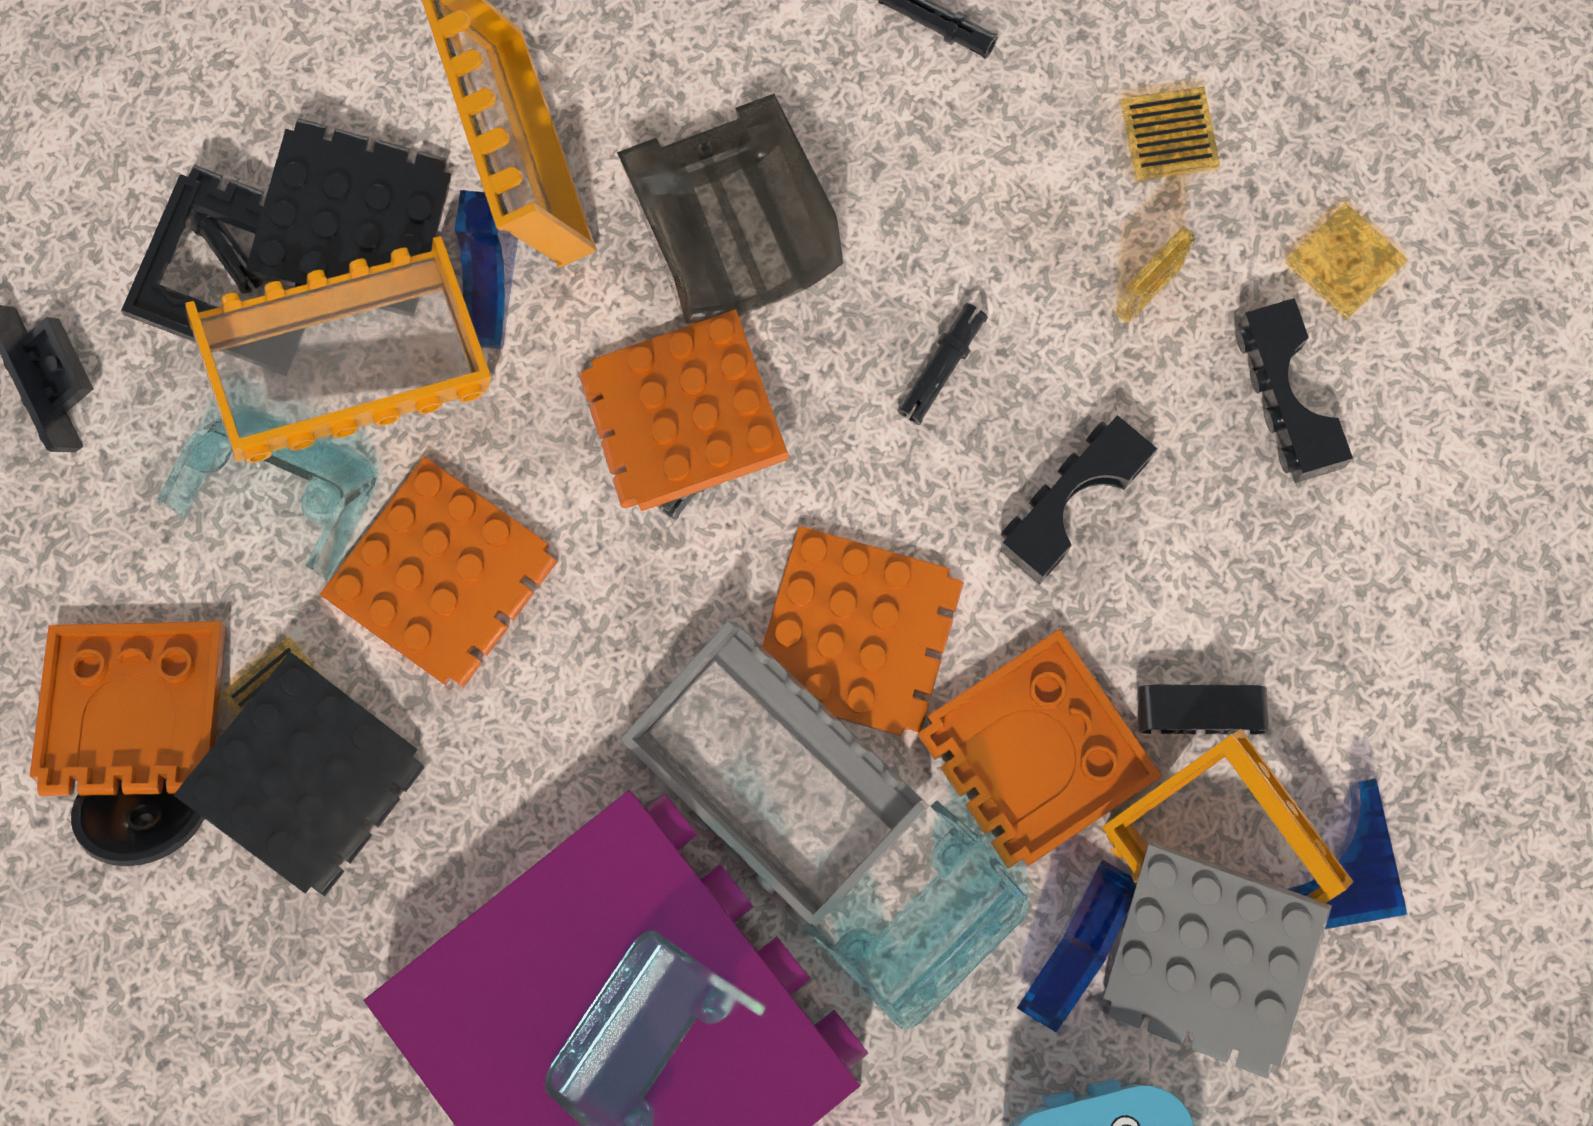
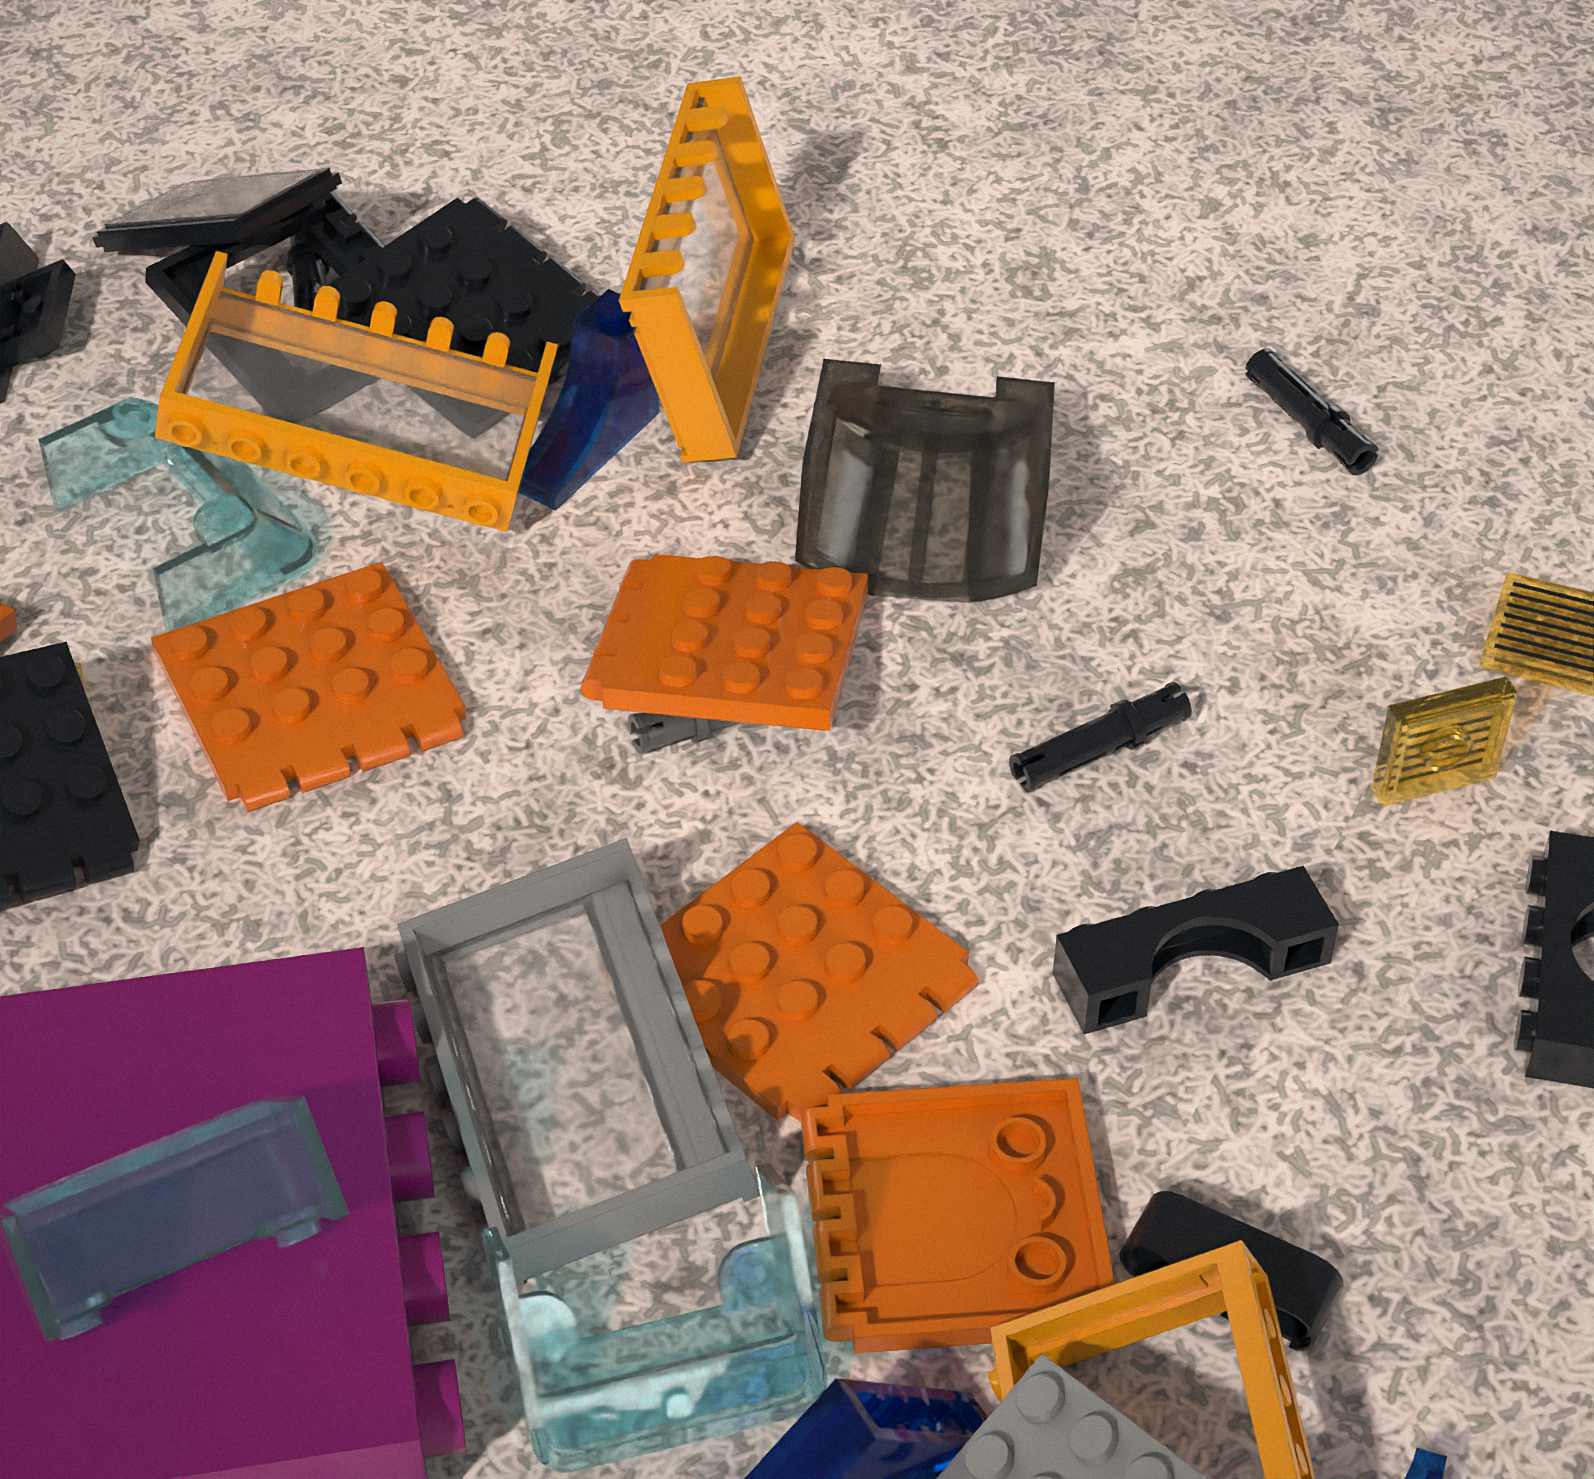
camera: 20 degrees right, 30 degrees down
none -> piece [92,168,342,252]

